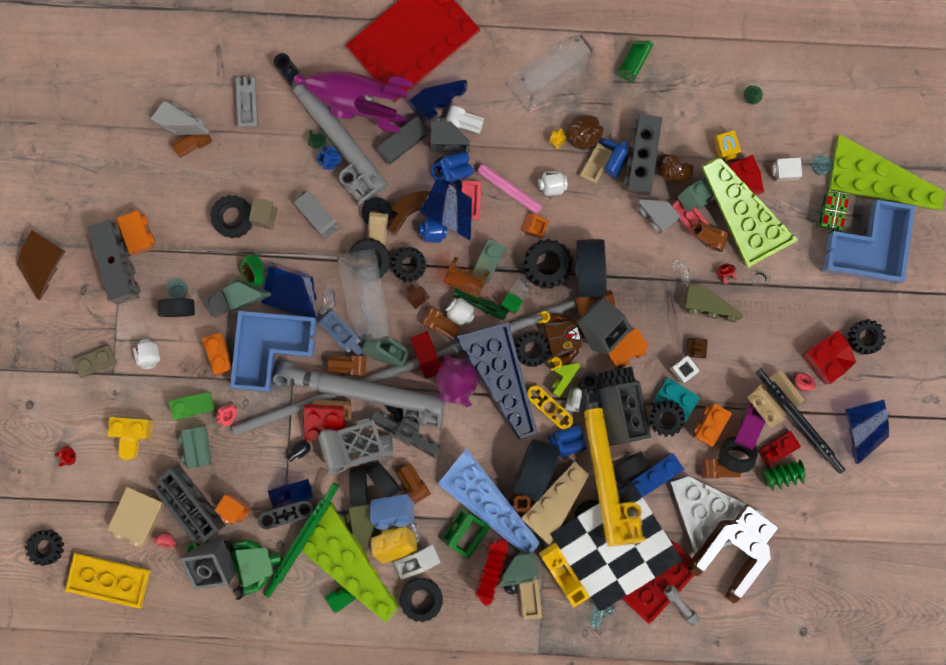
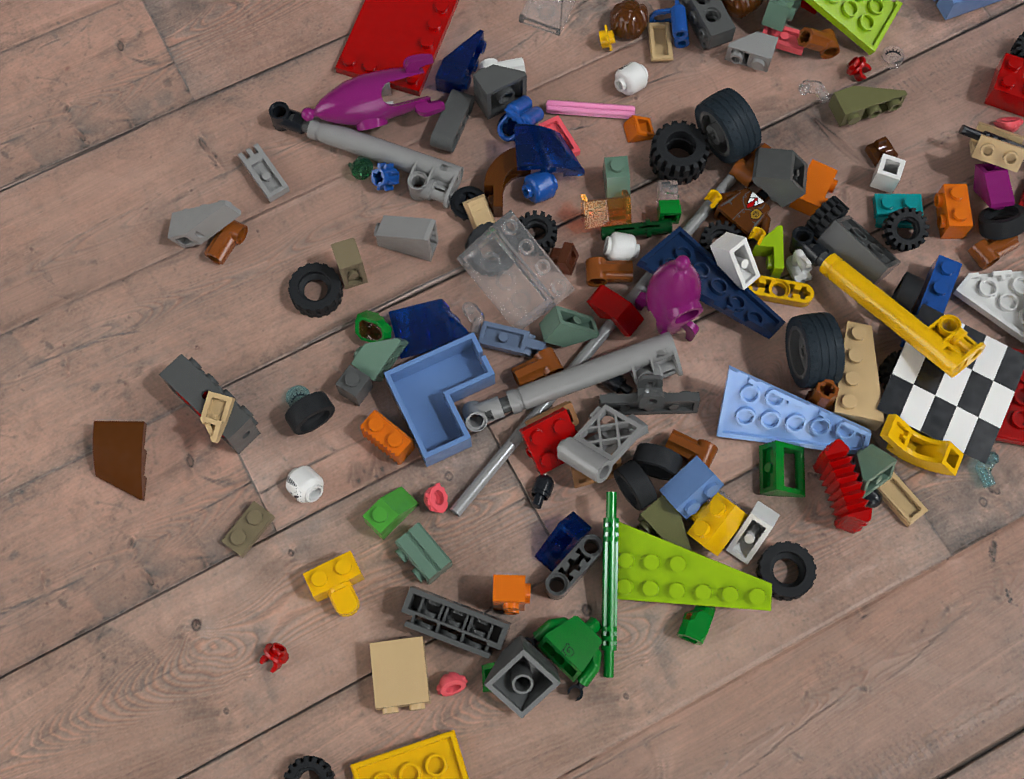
camera: 30 degrees left, 15 degrees down
orange brick [117,210,156,256] -> none
blue piece [548,424,587,457] -> none
none -> tan slope [200,391,235,443]
none -> white slope [710,232,760,290]

